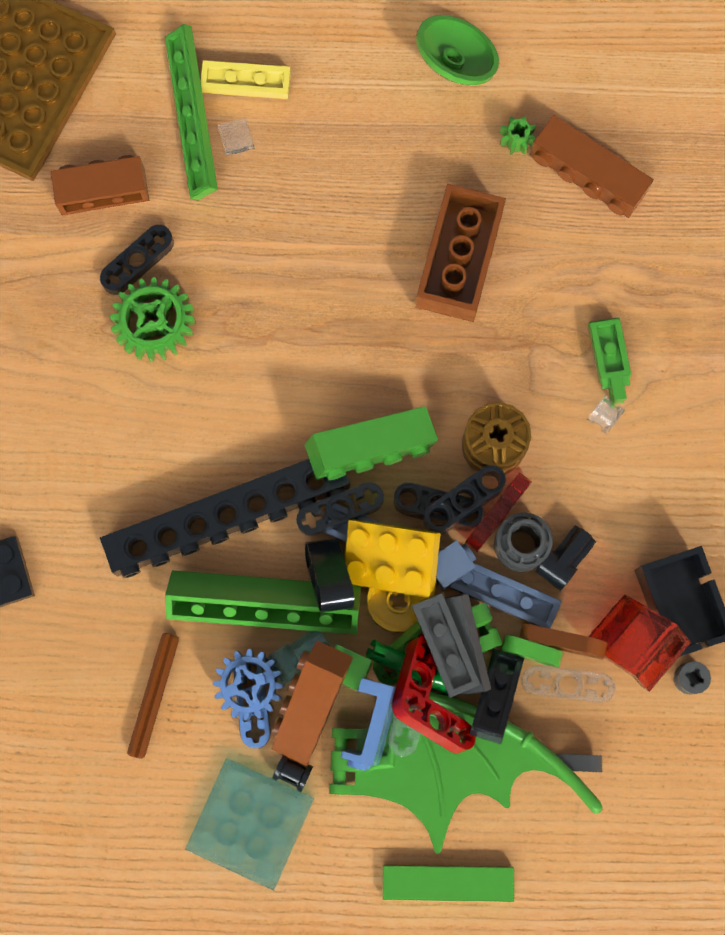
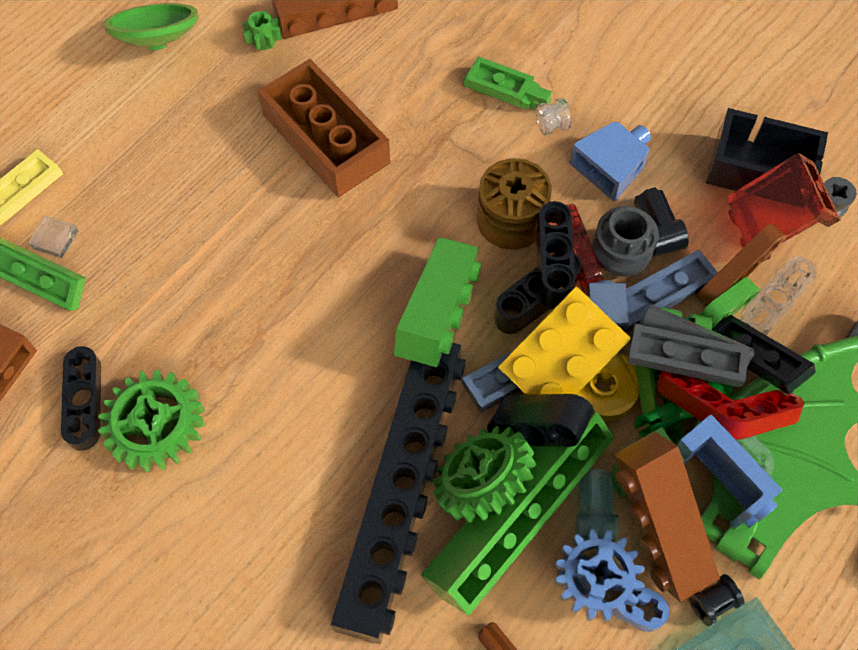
camera: 55 degrees left, 15 degrees down
black beam [296,482,384,536] -> none
none -> bright green gear [432,426,536,523]
none -> medium blue torso [570,122,651,202]

